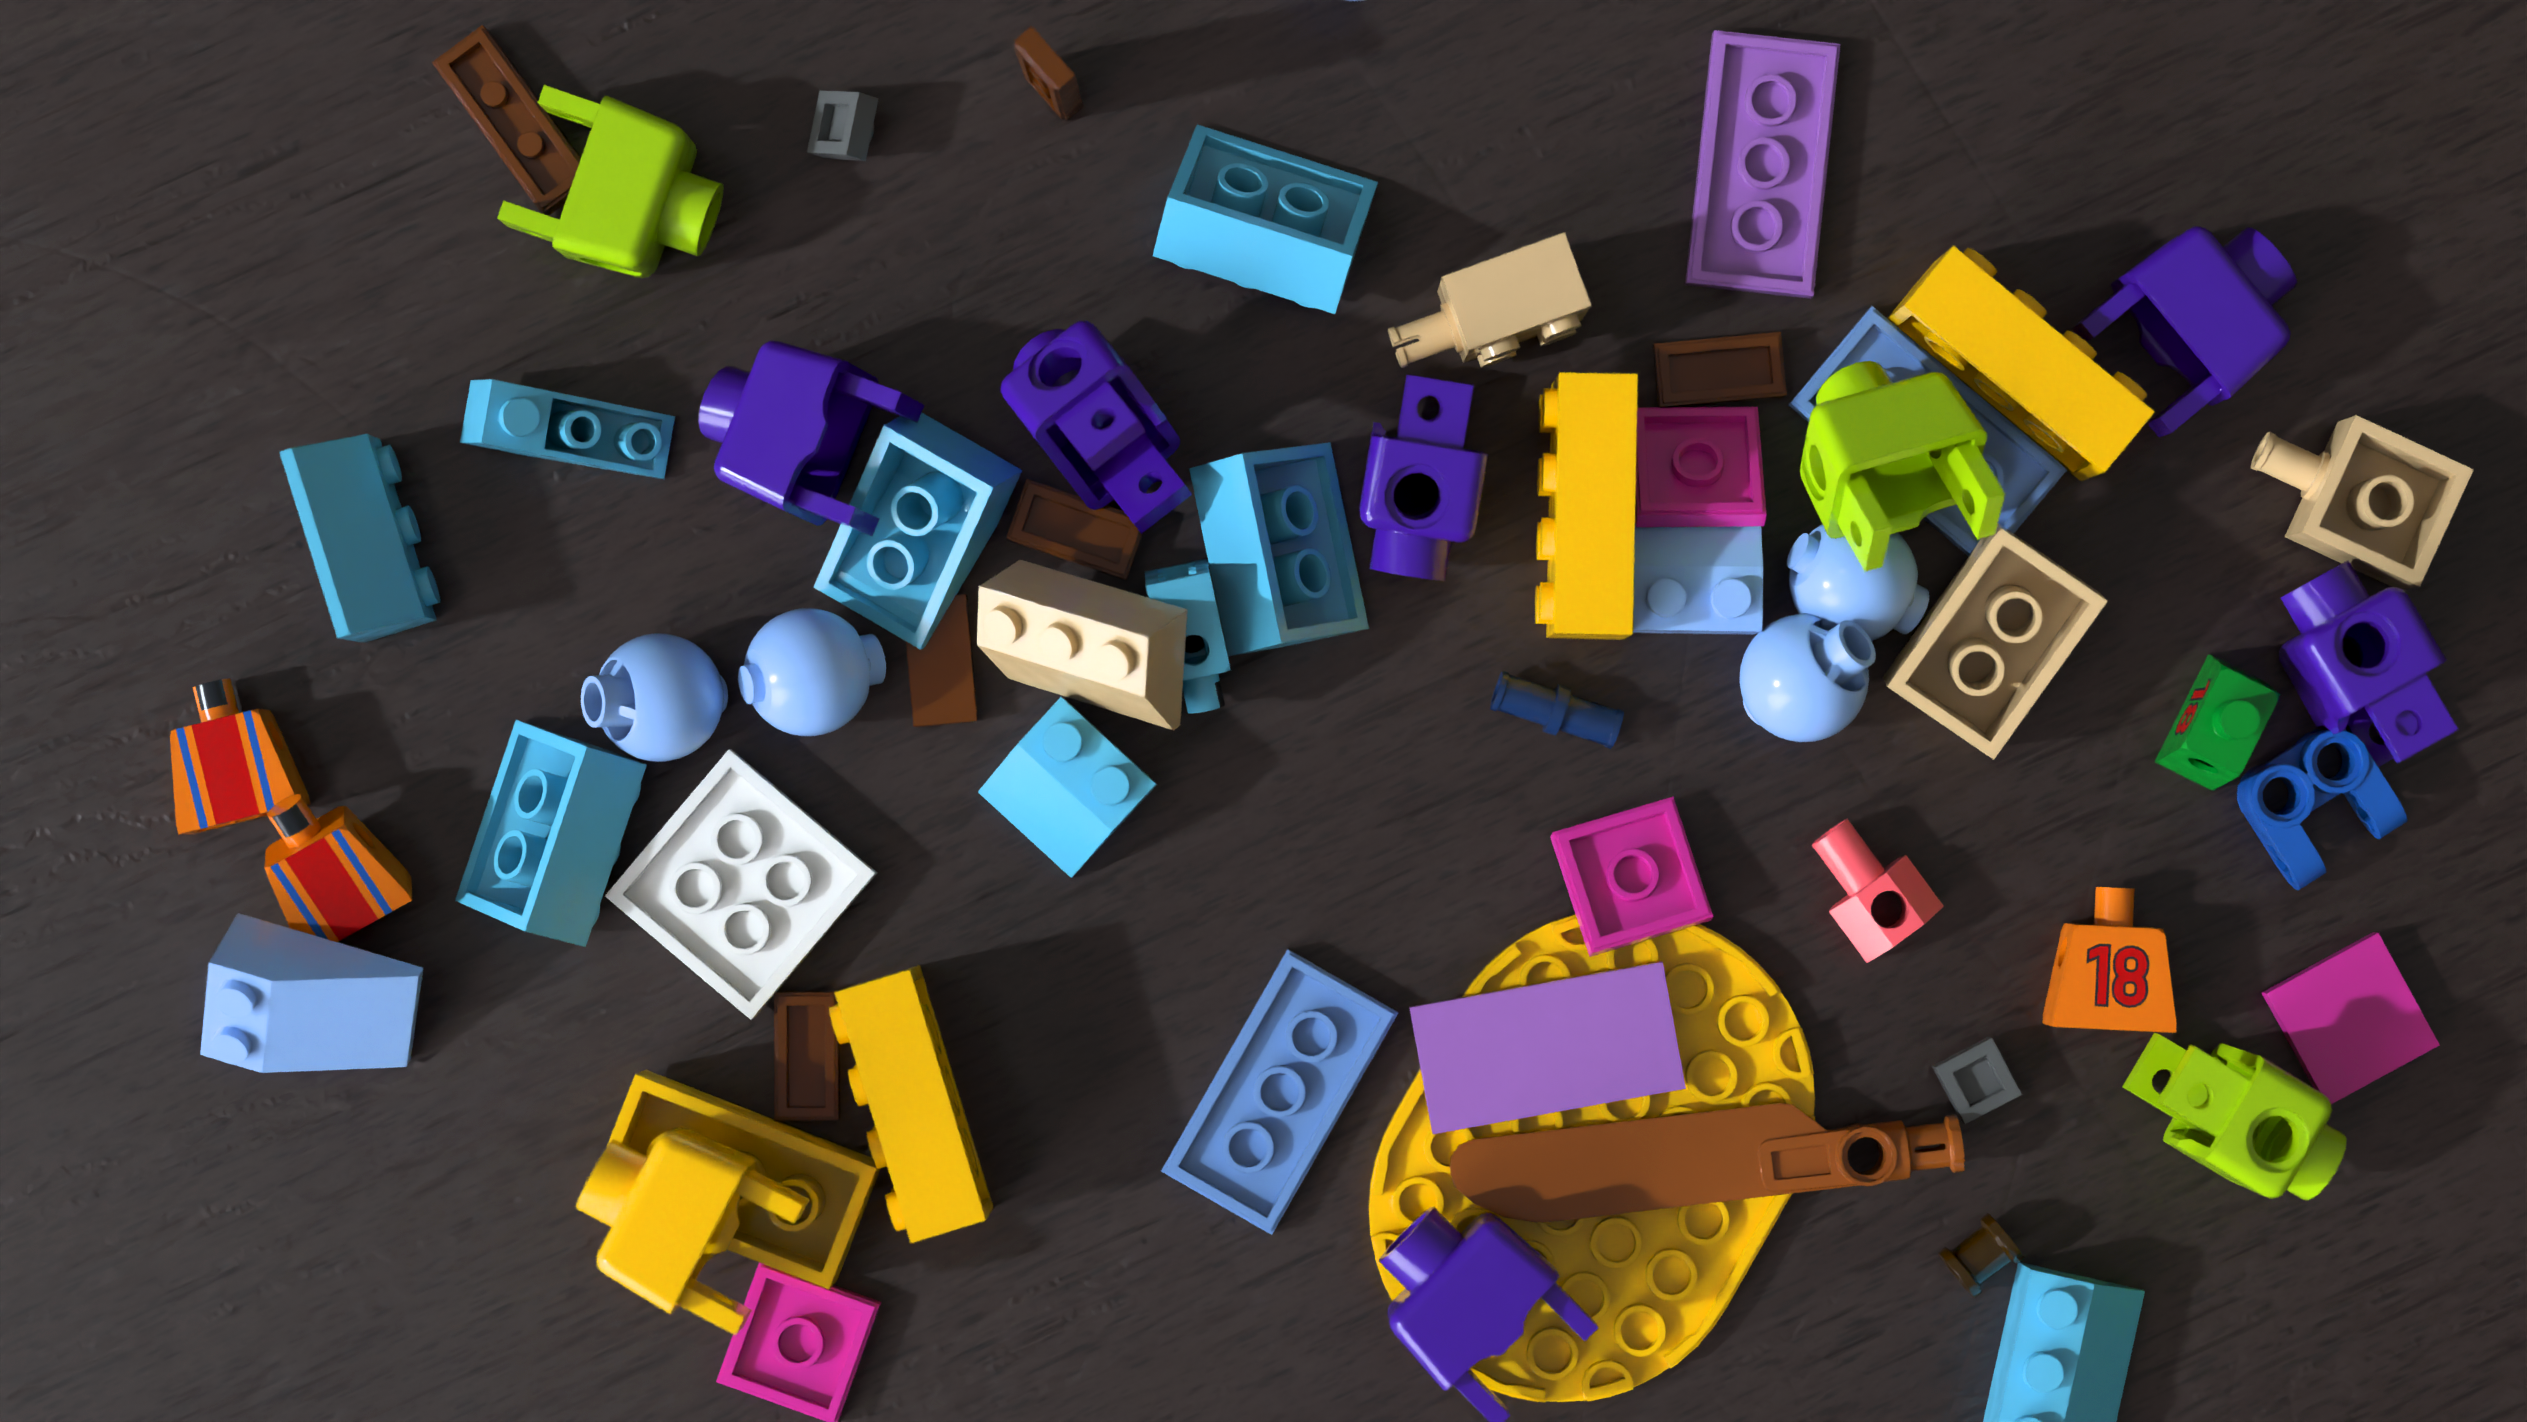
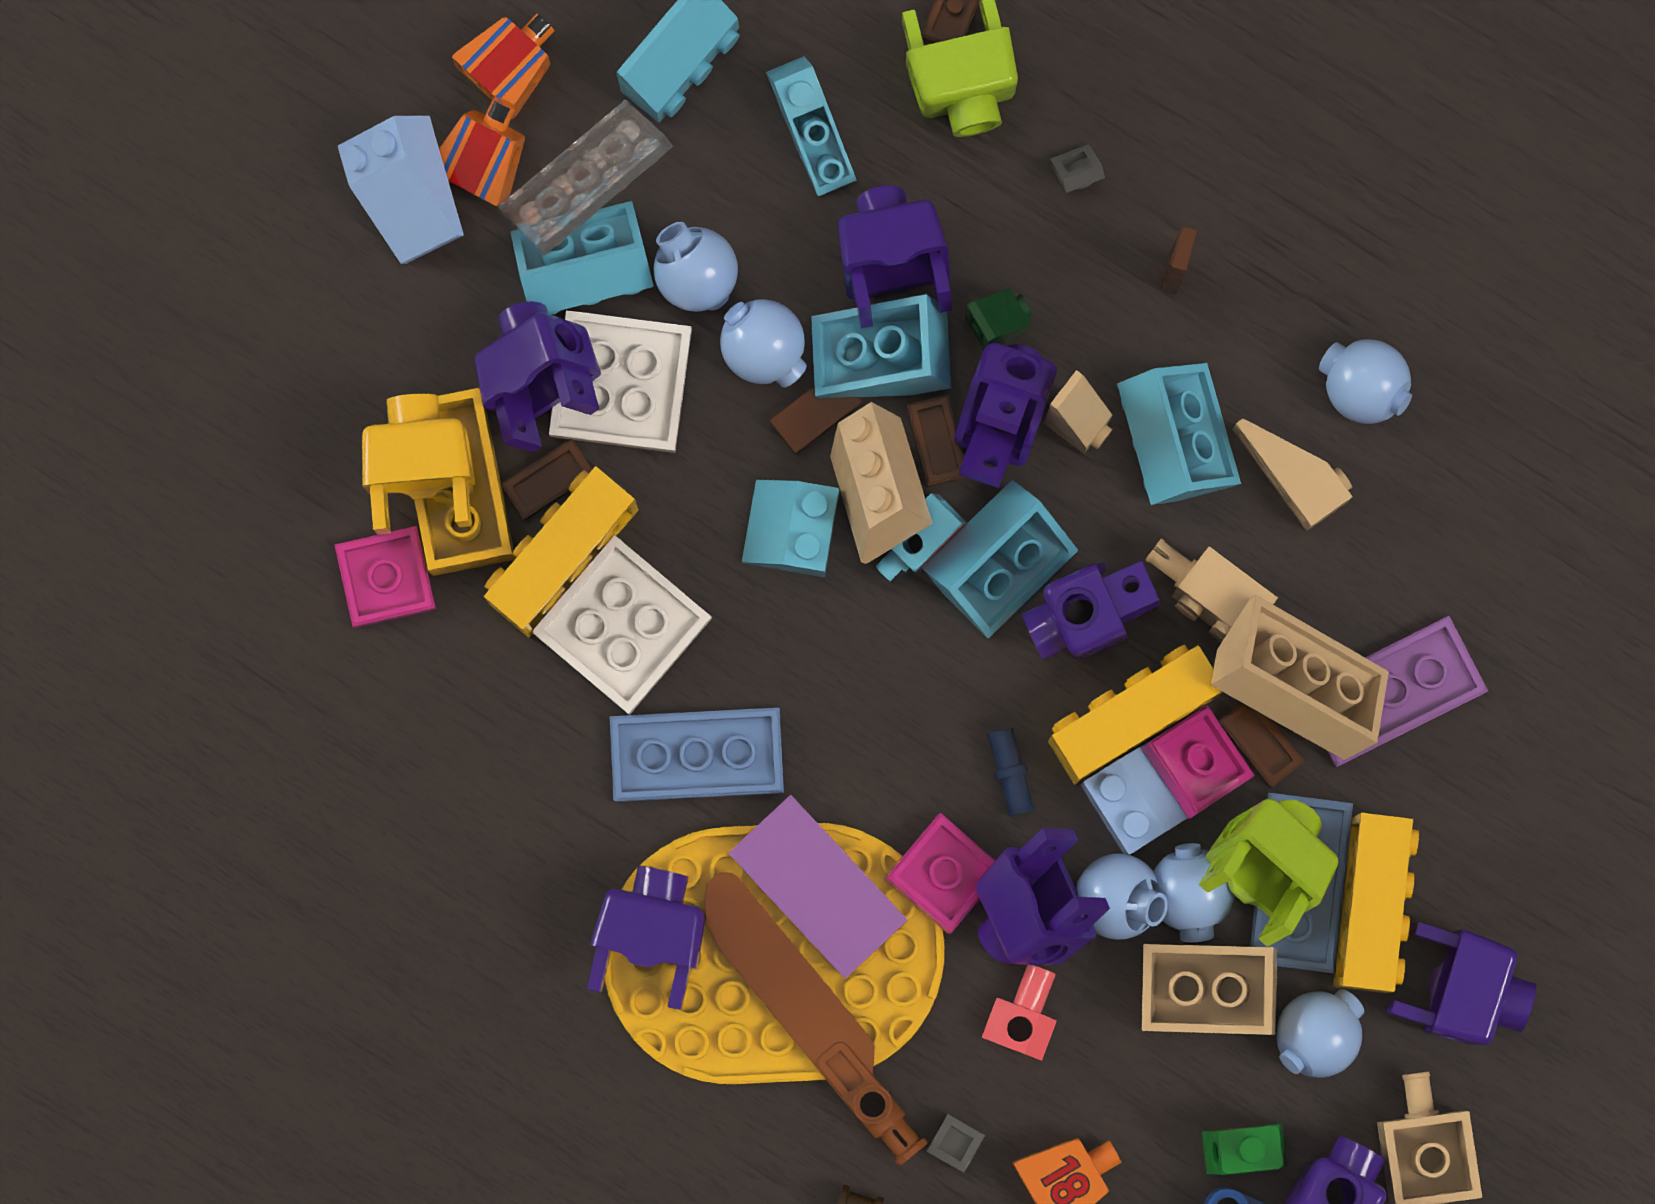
camera: 55 degrees right, 5 degrees down
none -> dark purple piece [474,301,601,452]
none -> clear plate [498,99,673,256]
none -> white plate [532,535,712,715]
none -> dark green slope [965,288,1033,351]
none -> dark purple piece [976,828,1110,965]
none -> tan slope [1044,370,1113,454]
none -> tan slope [1211,595,1389,760]
none -> tan slope [1232,419,1353,531]
none -> light blue brick [1276,989,1365,1078]

